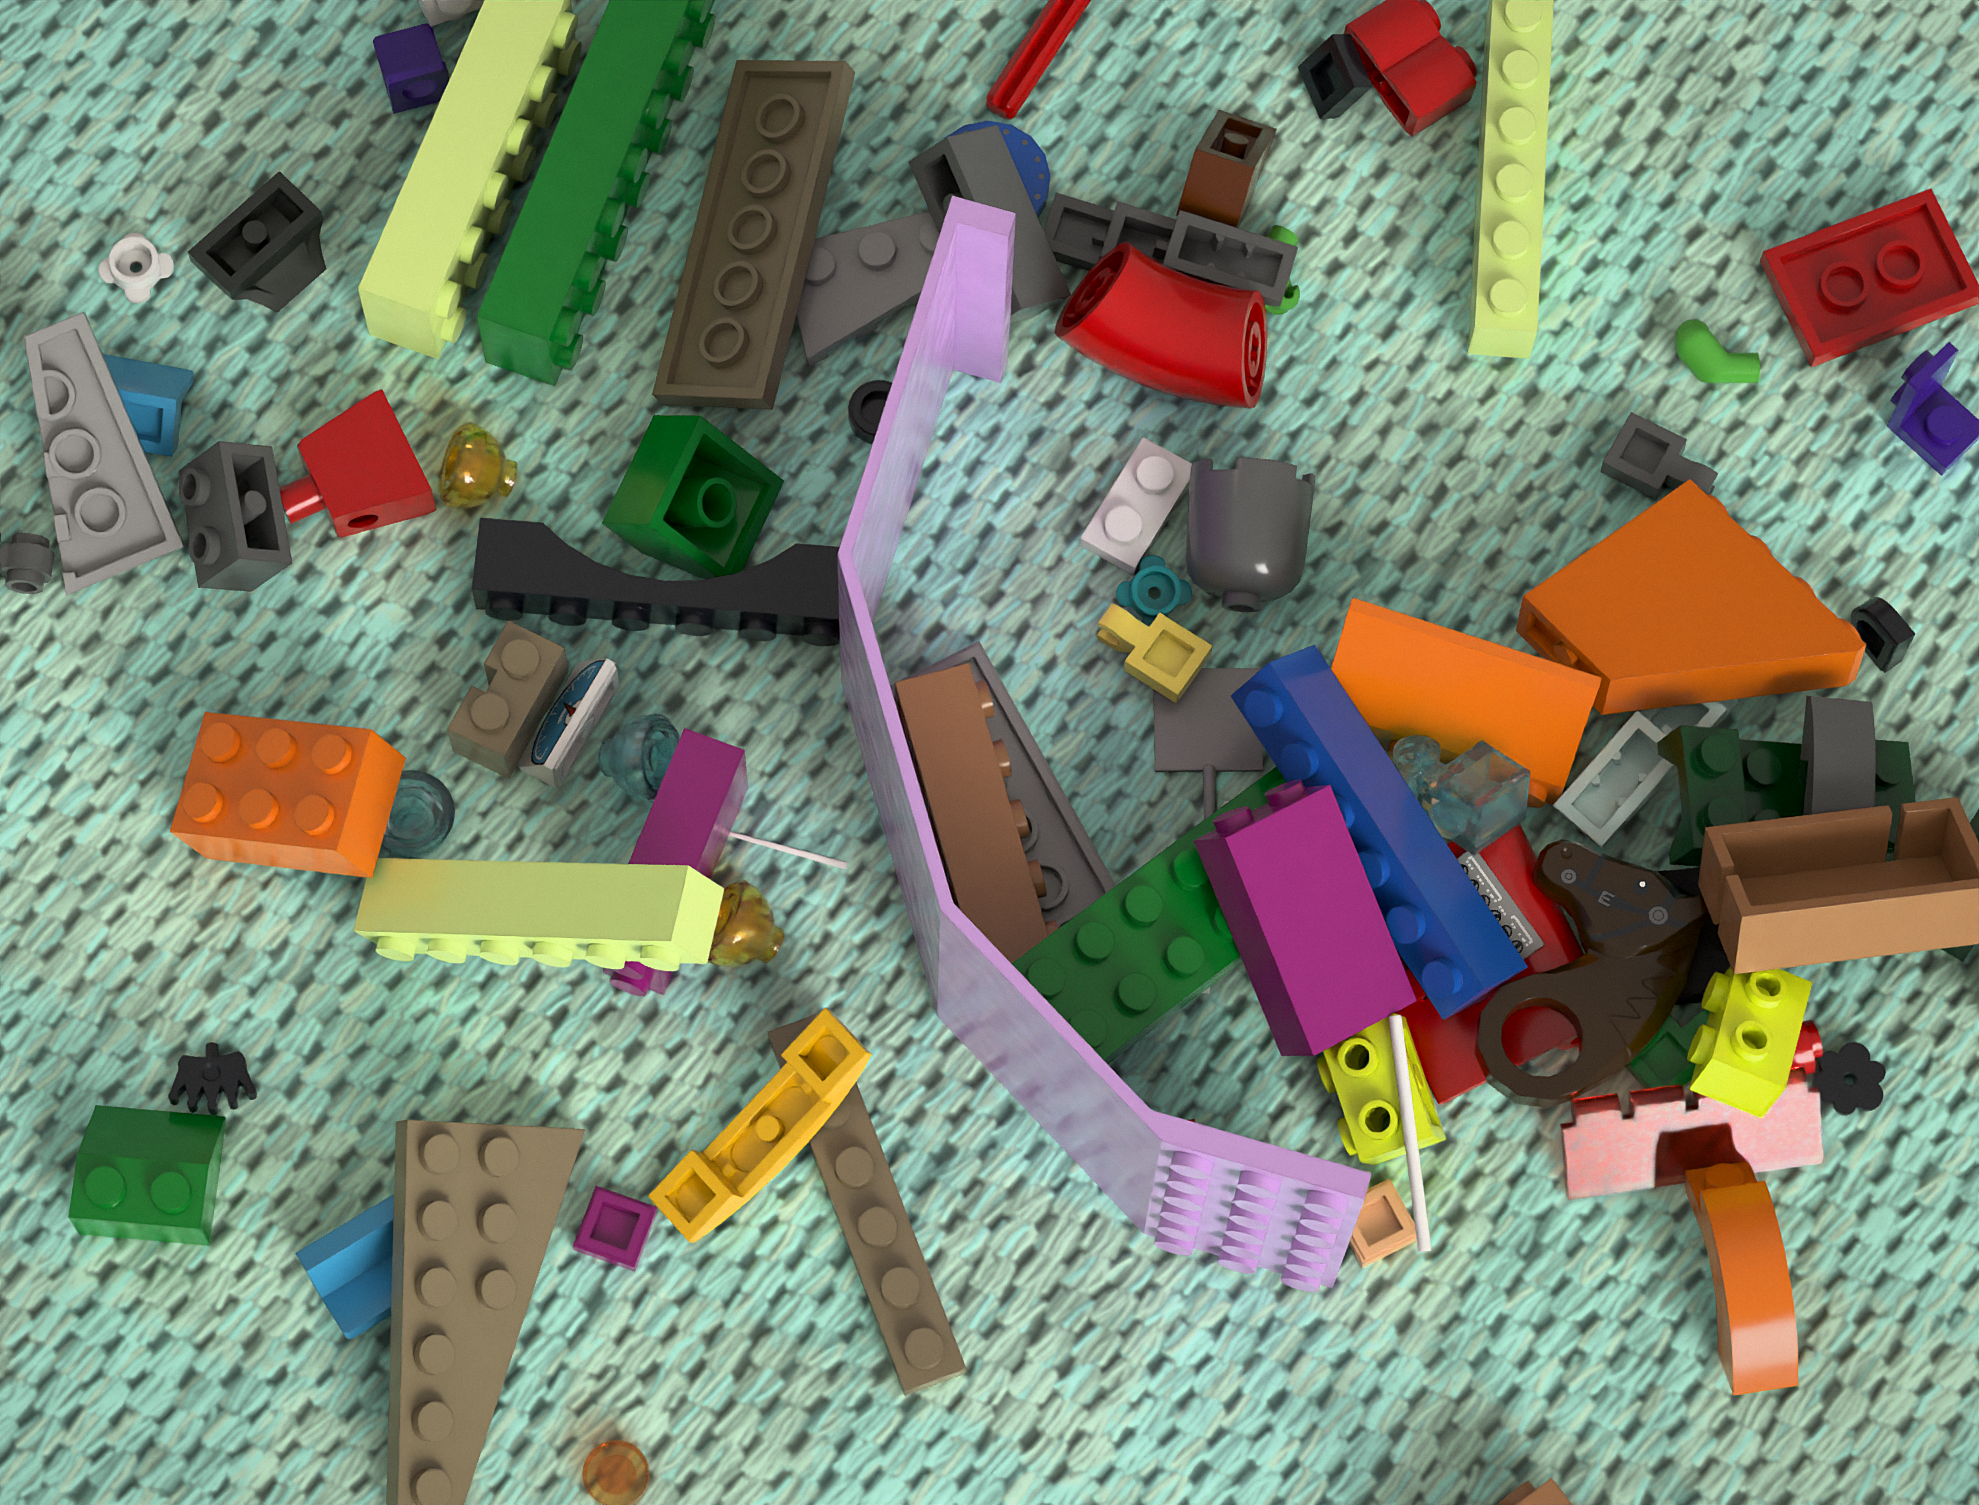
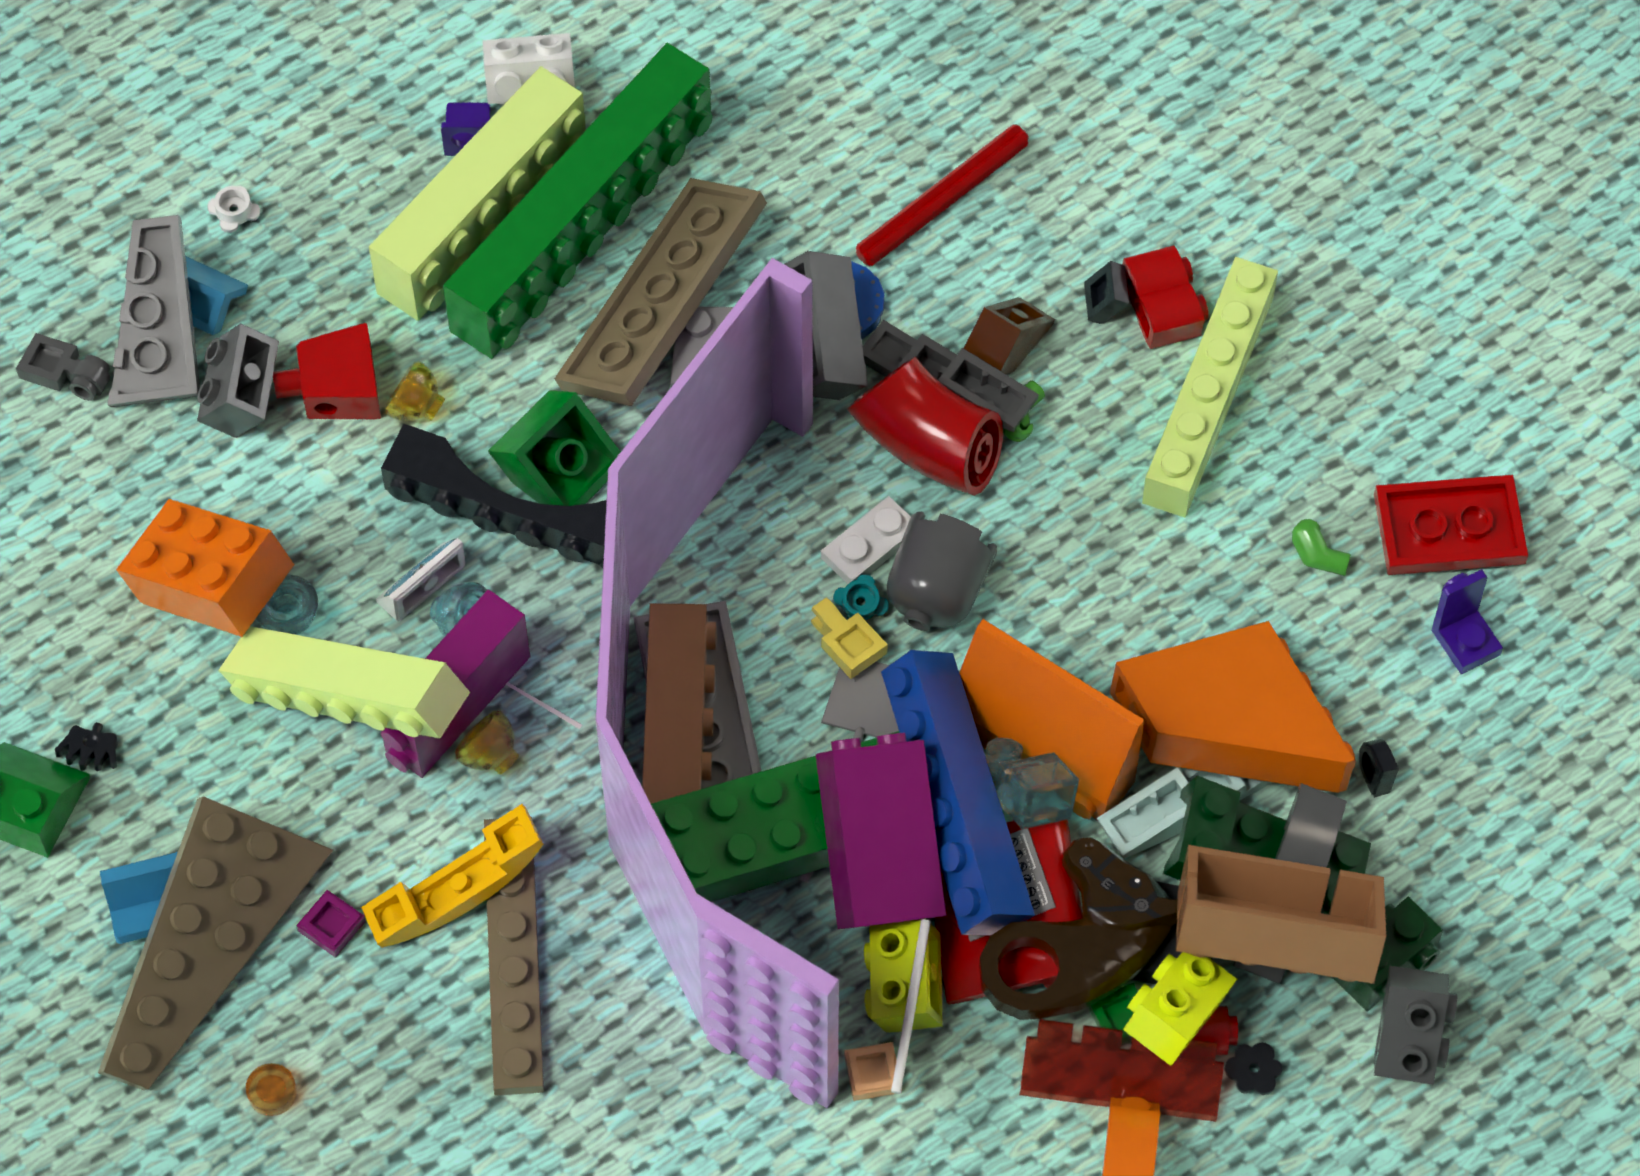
camera: 20 degrees right, 10 degrees down
pearl dark grey slope [188,171,327,313] -> none
dark tan brick [447,620,569,779] -> none
dark grey plate [1601,412,1718,500] -> none

